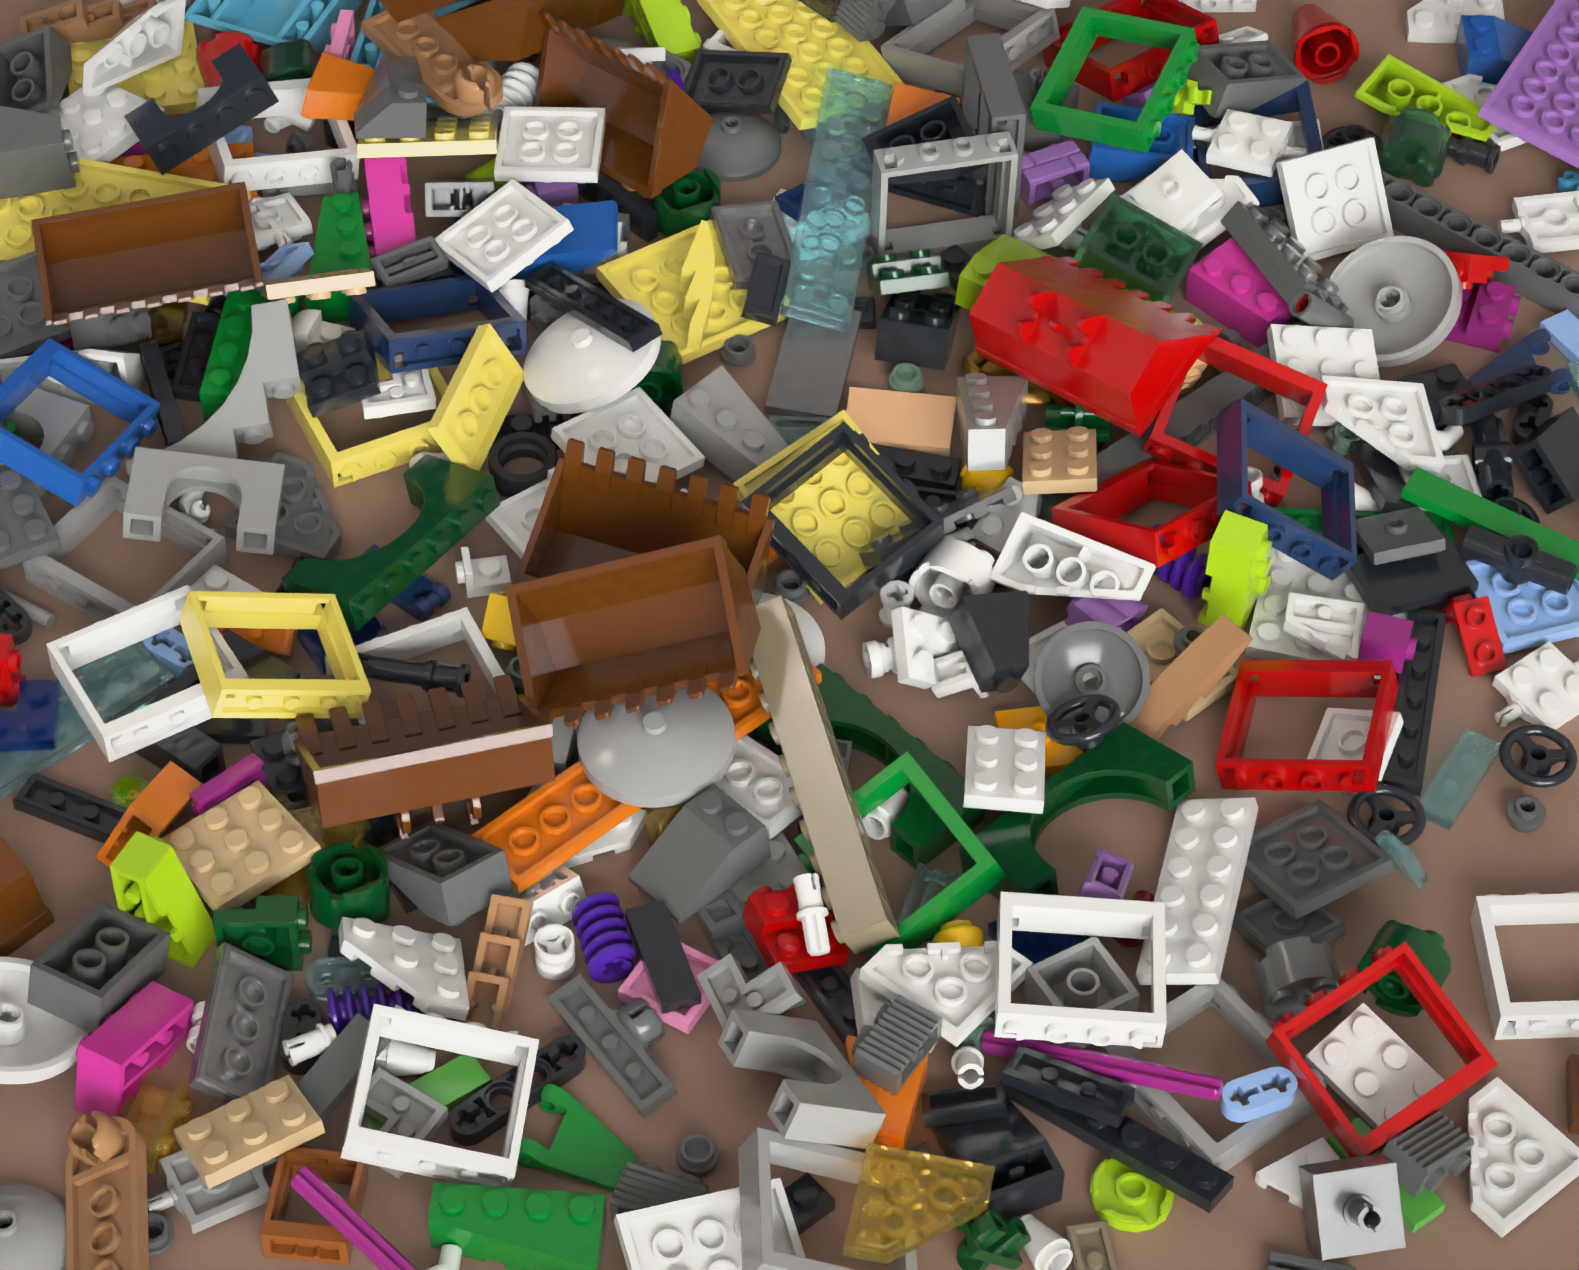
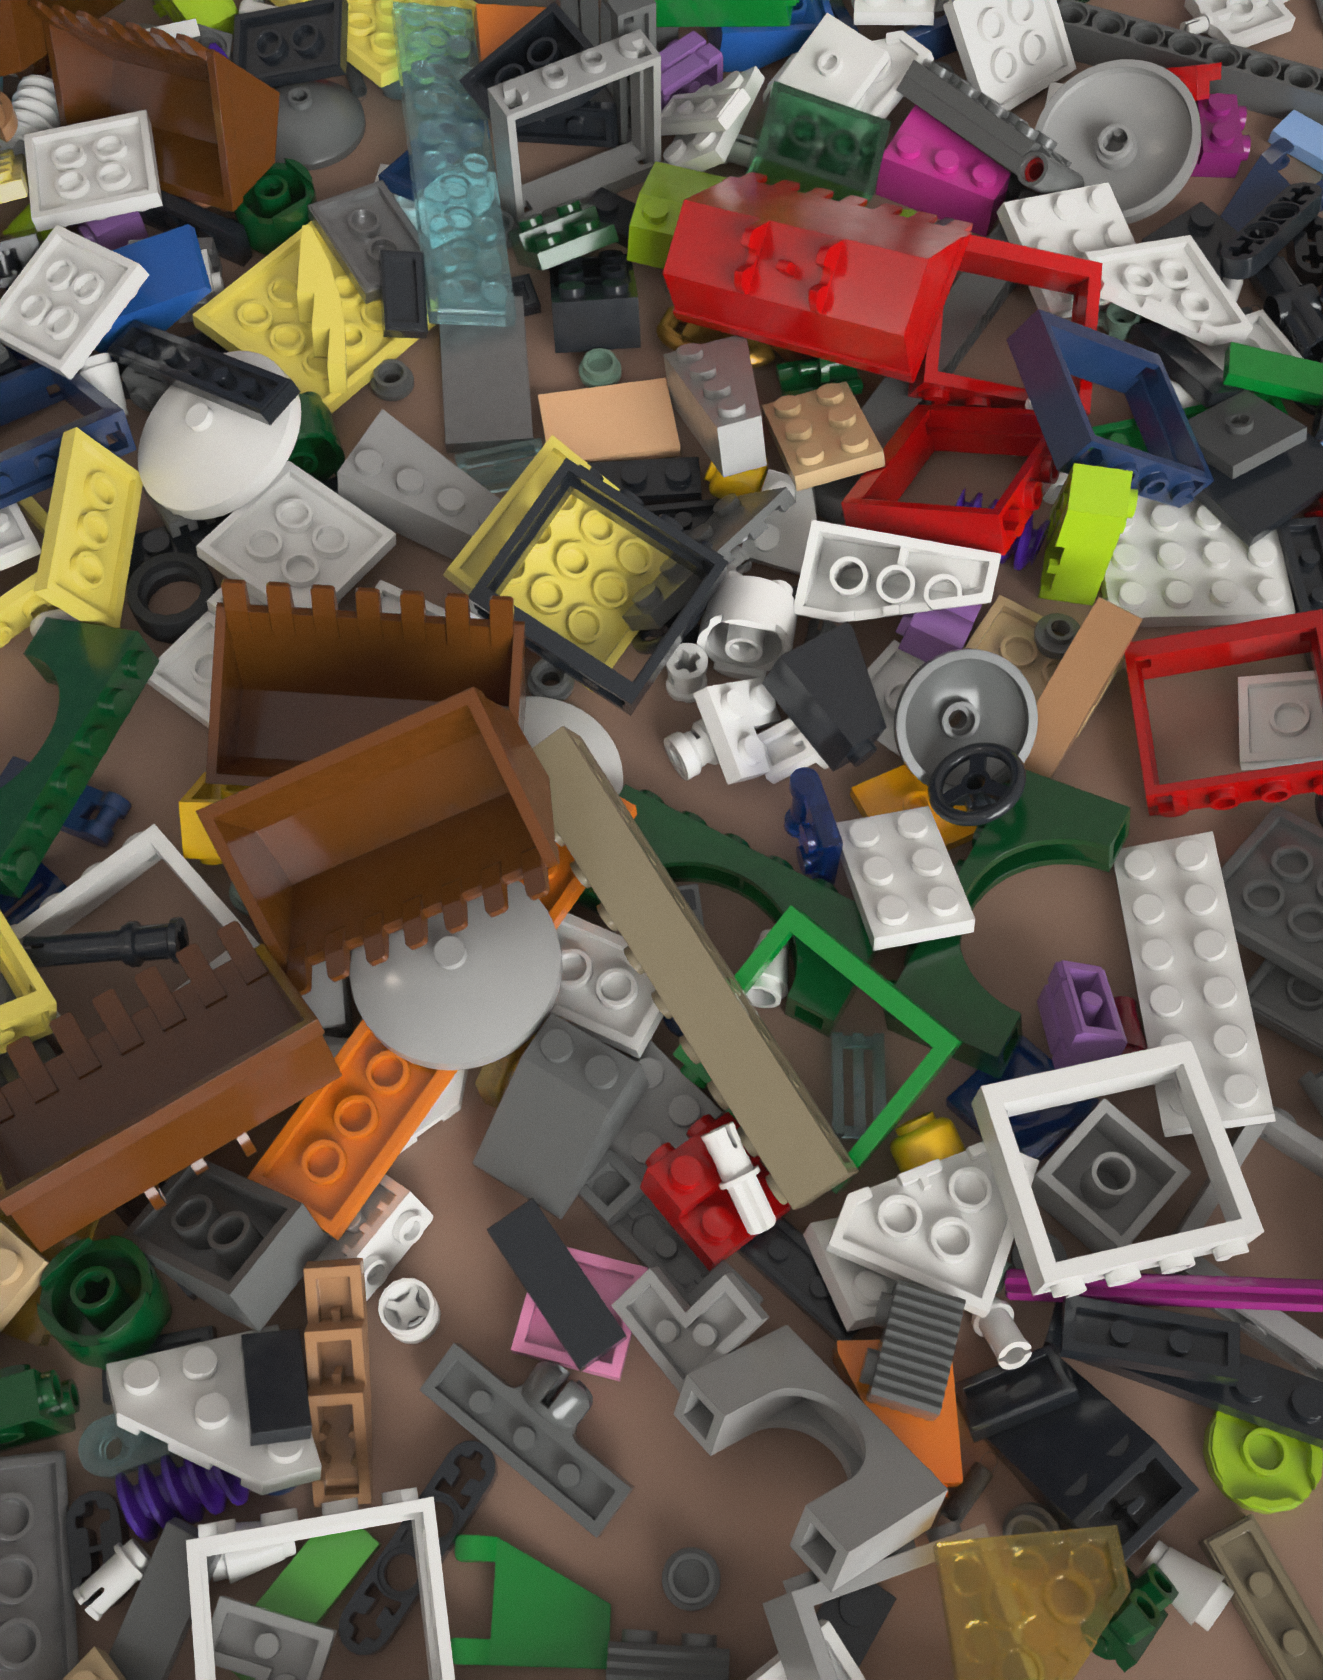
camera: 15 degrees left, 15 degrees up
white bracket [455,546,511,598] -> none
dark purple piece [572,892,636,983] -> none
white wing [1283,592,1365,660] -> none
magenta brick [1358,611,1418,674] -> none
none -> black tile [241,1328,312,1446]
none -> white tile [661,88,751,136]
none -> clear blue plate [784,767,843,885]

